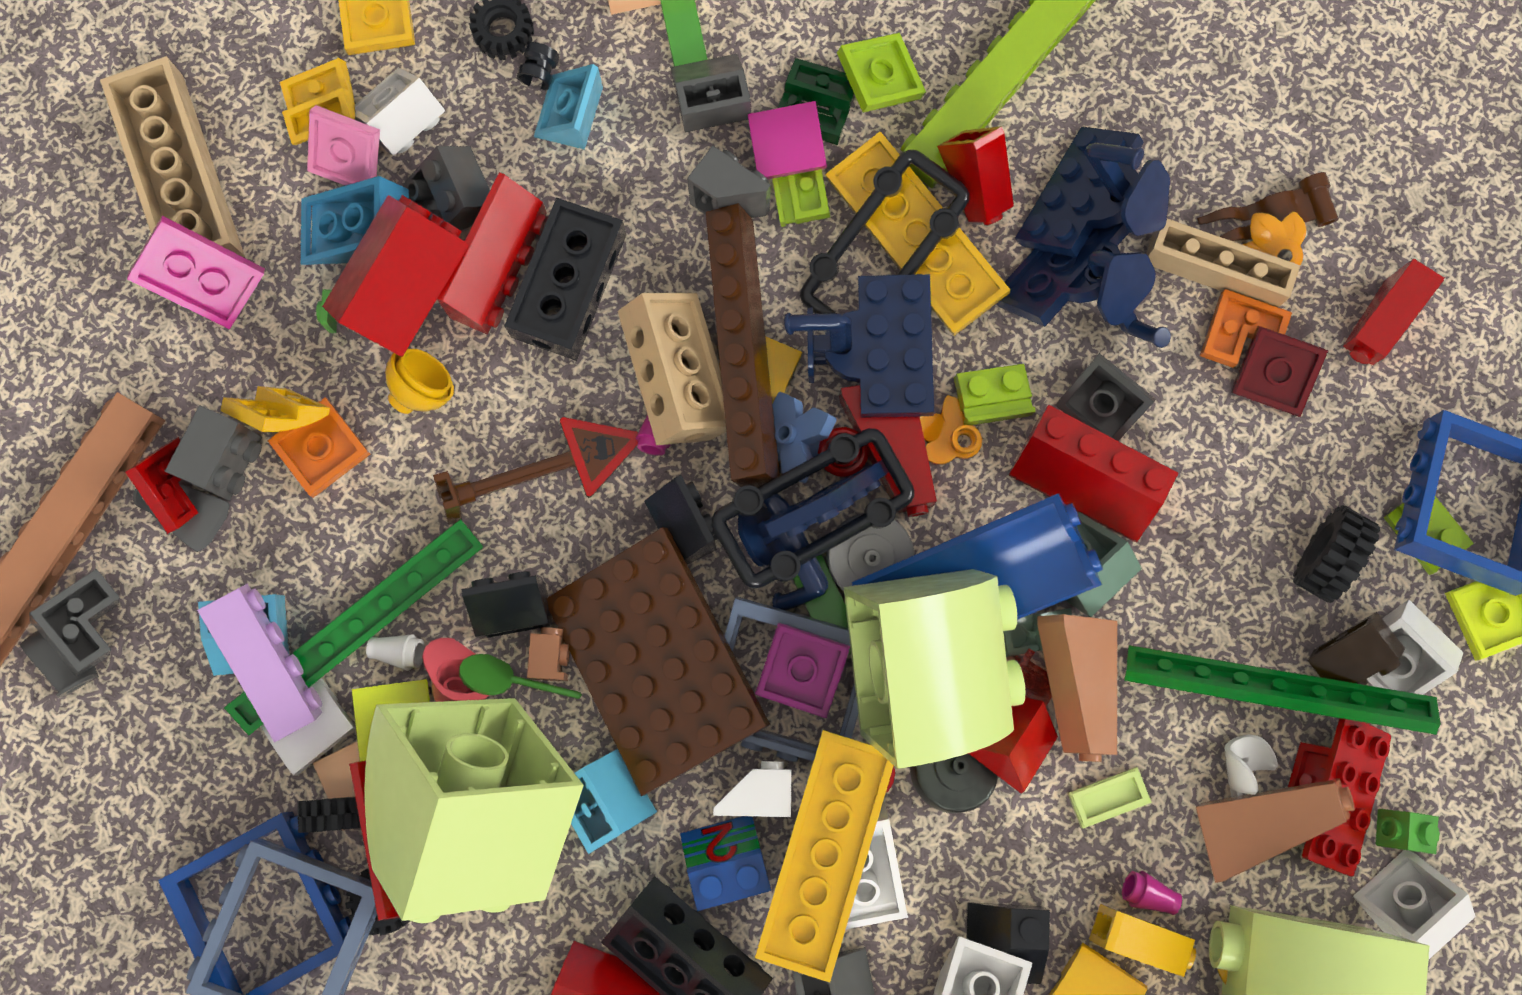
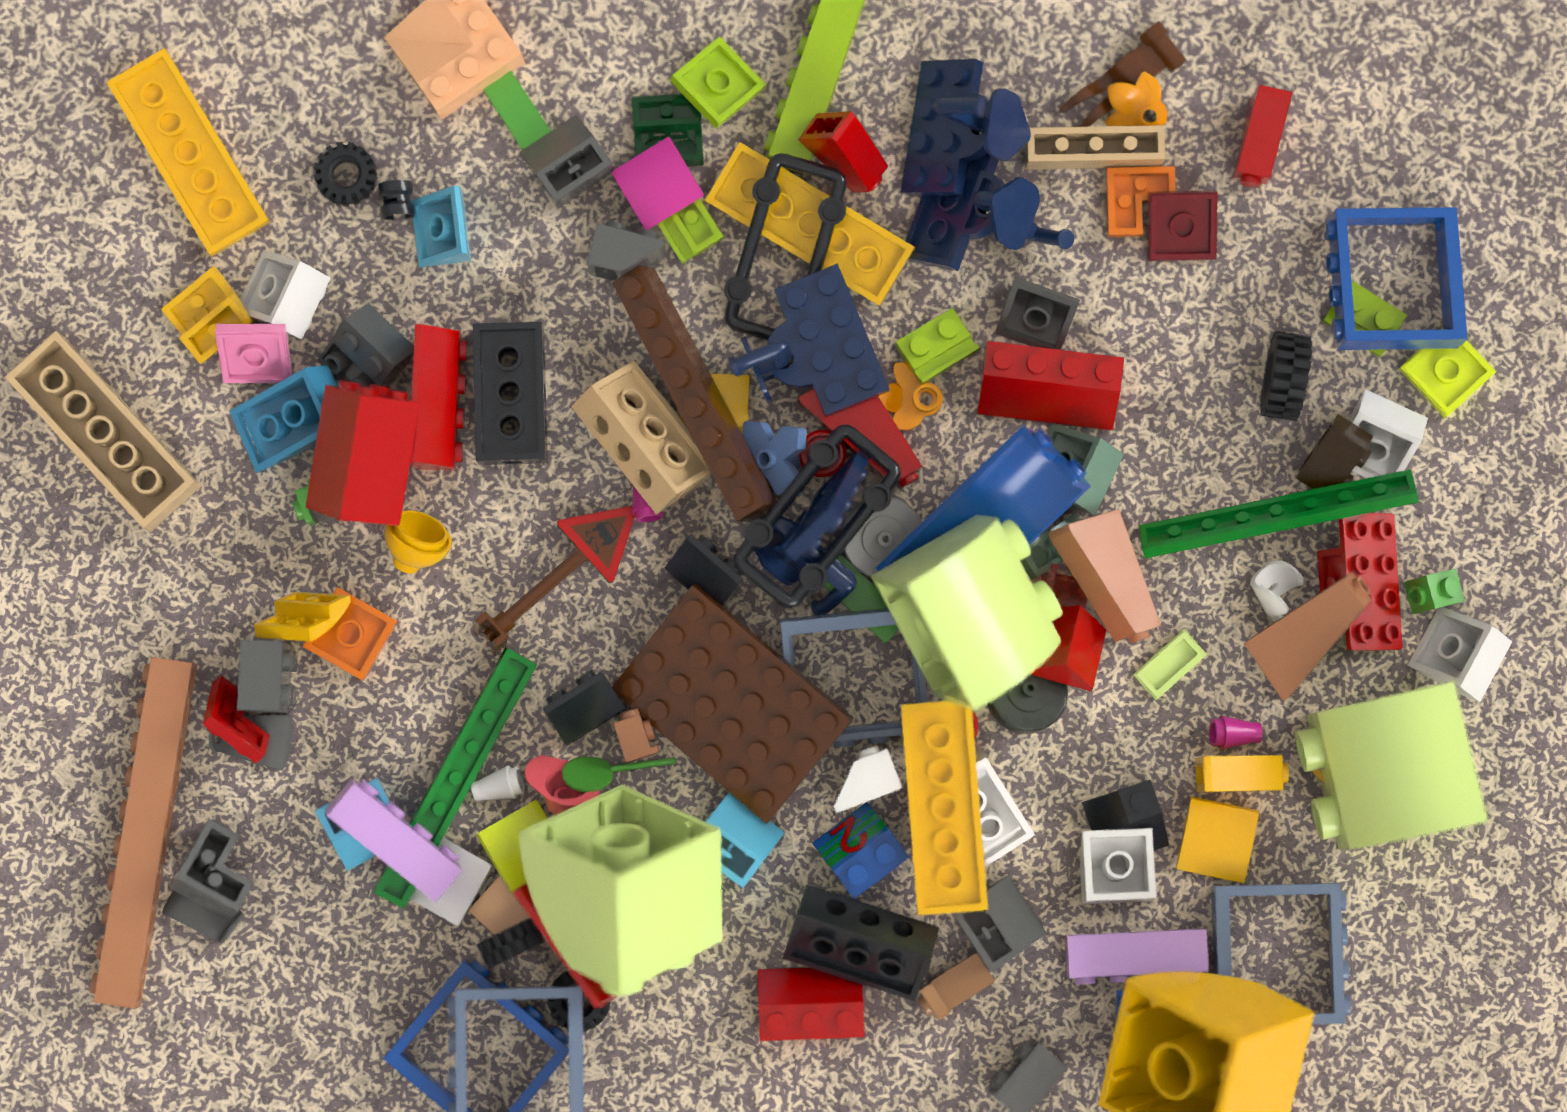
camera: 25 degrees left, 5 degrees up
plate [127,216,265,329] -> none
magenta plate [755,622,850,719] -> none

